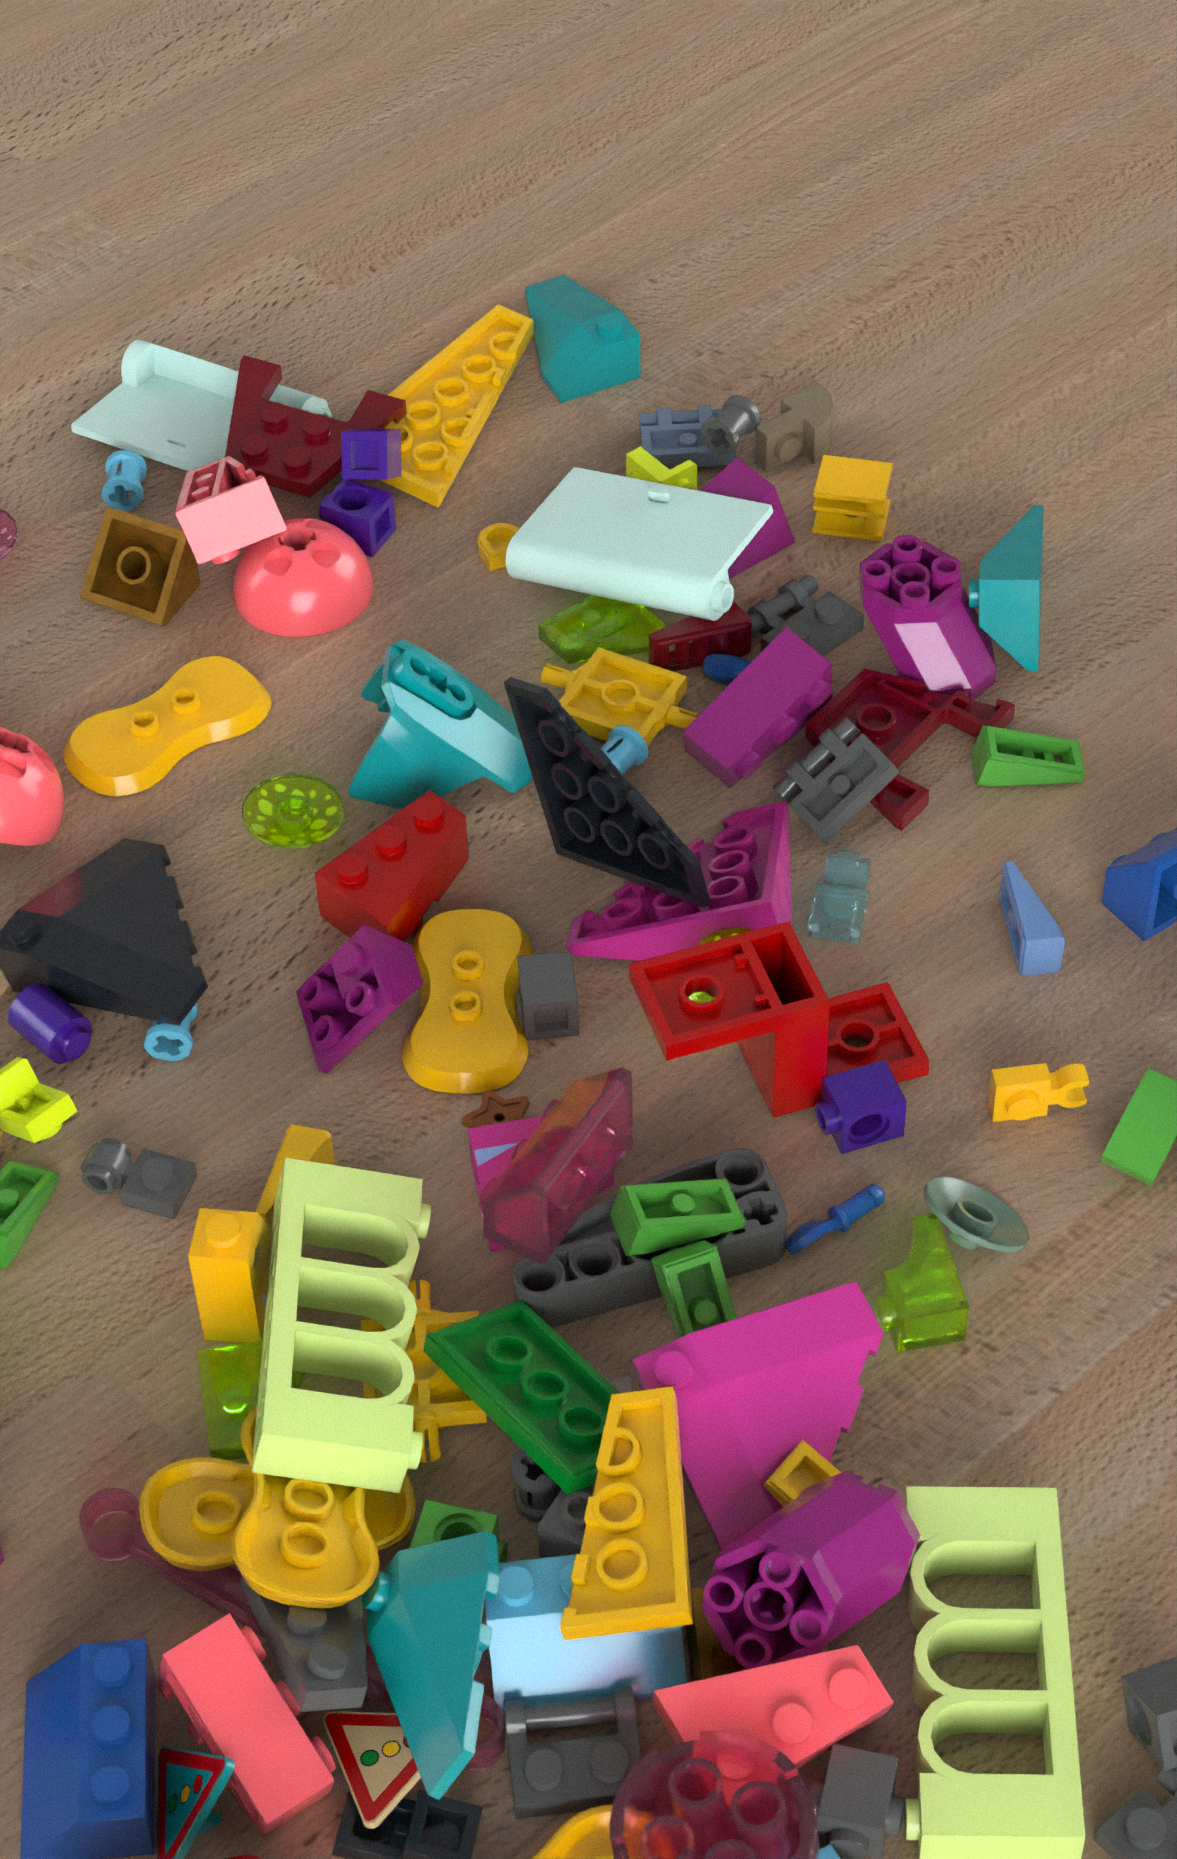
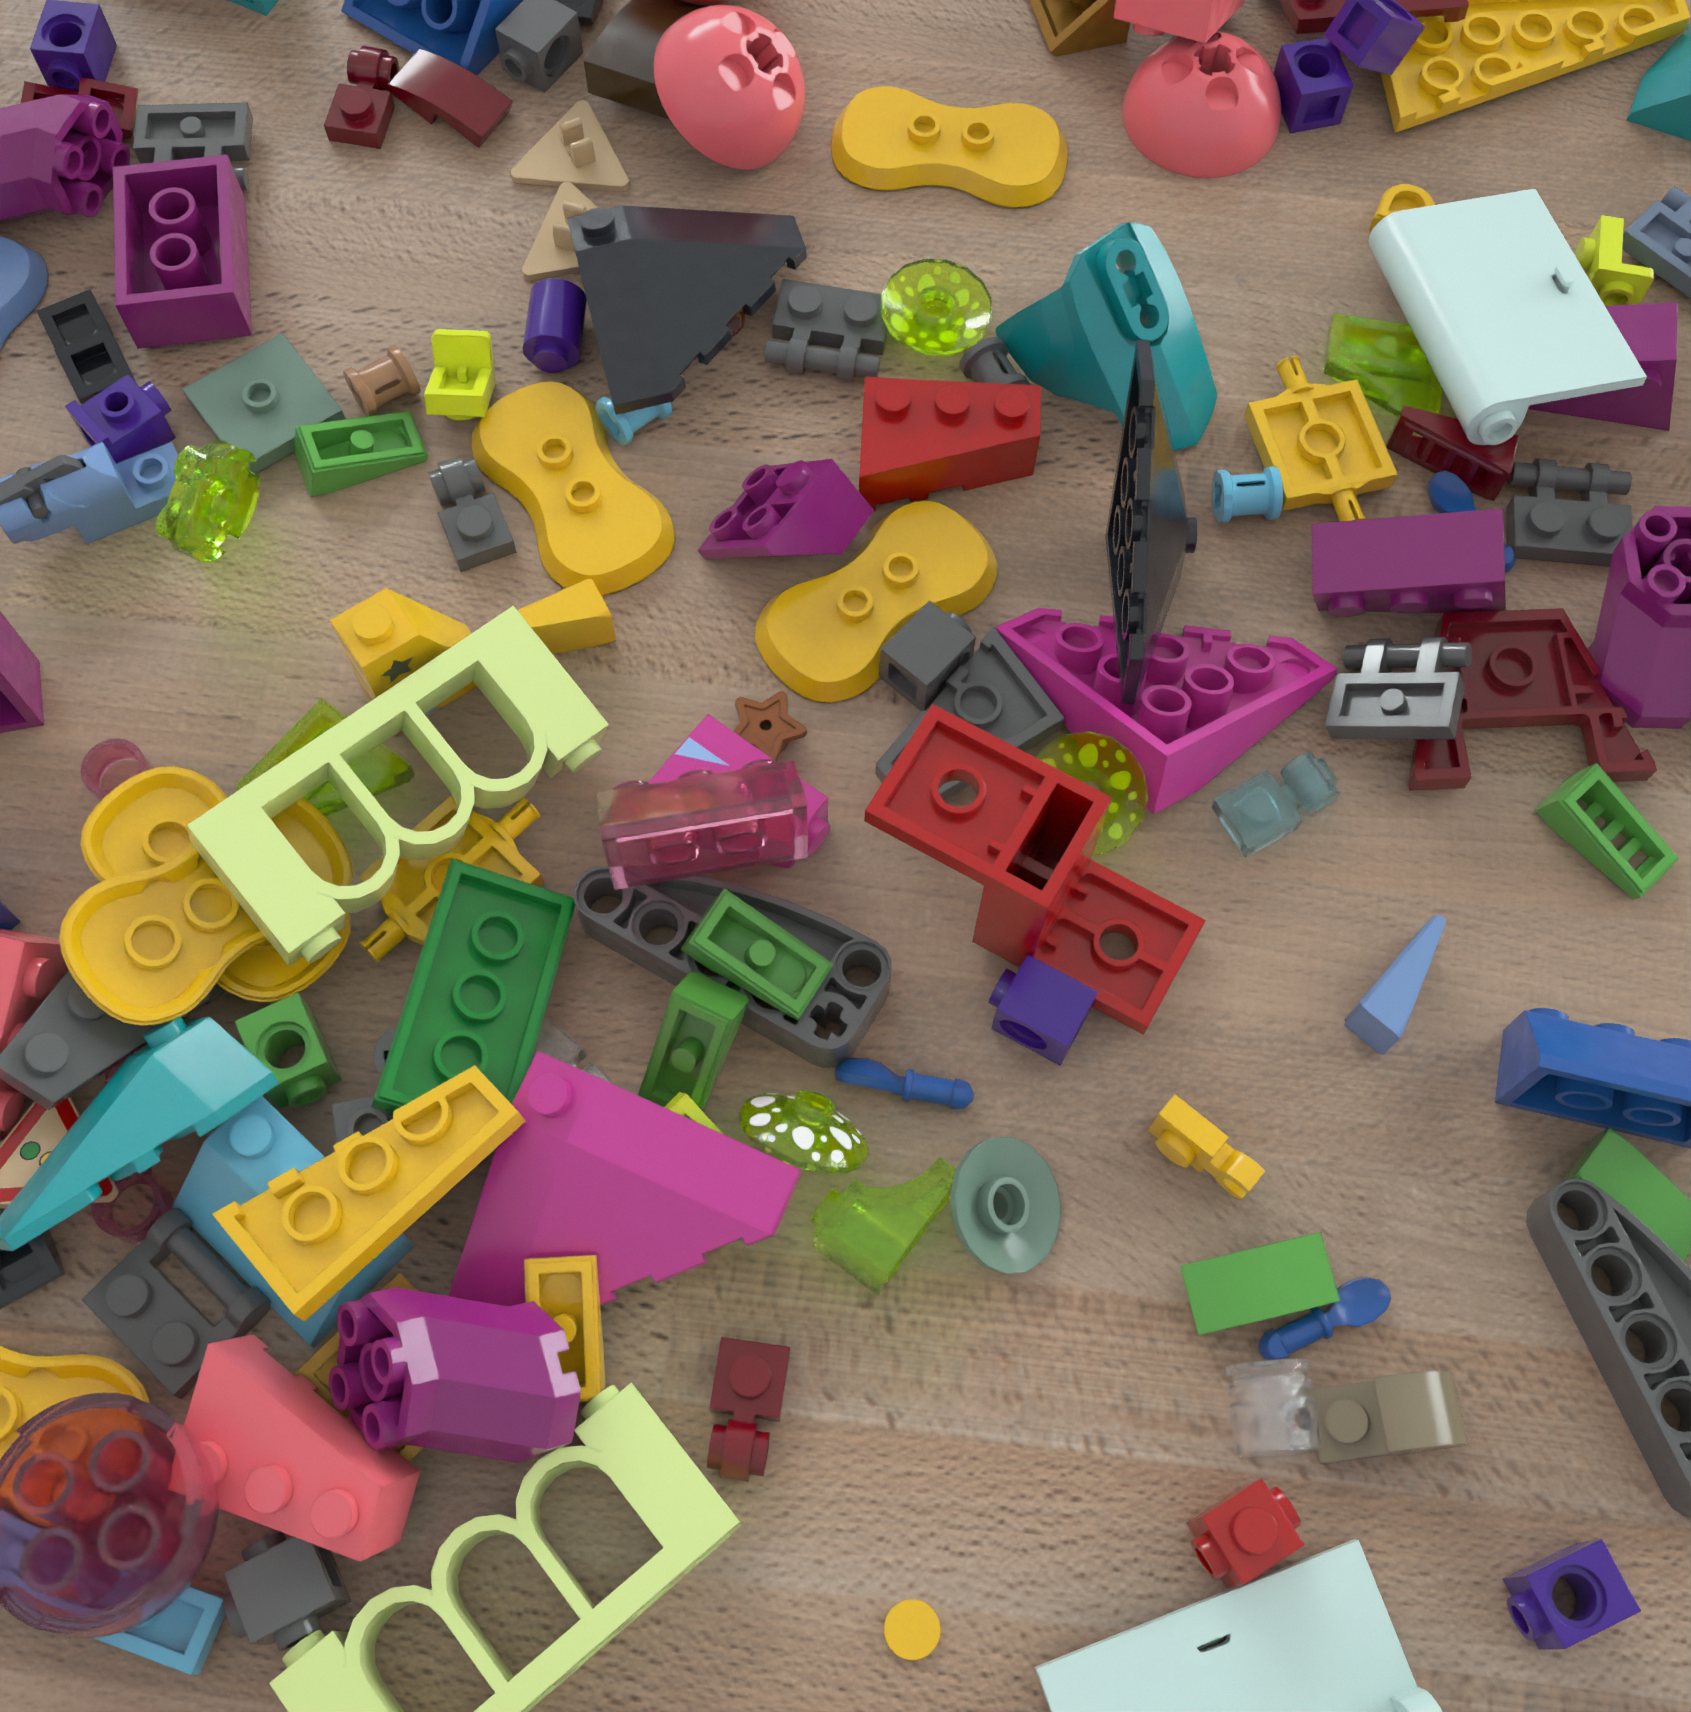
camera: 45 degrees right, 20 degrees up
none -> yellow plate [471,381,675,595]
none -> dark red plate [707,1337,790,1482]
none -> clear neon green dish [738,1090,869,1174]
none -> dark grey plate [765,279,892,382]
none -> dark grey wing [875,627,1065,801]
none -> dark grey bush [959,337,1031,385]

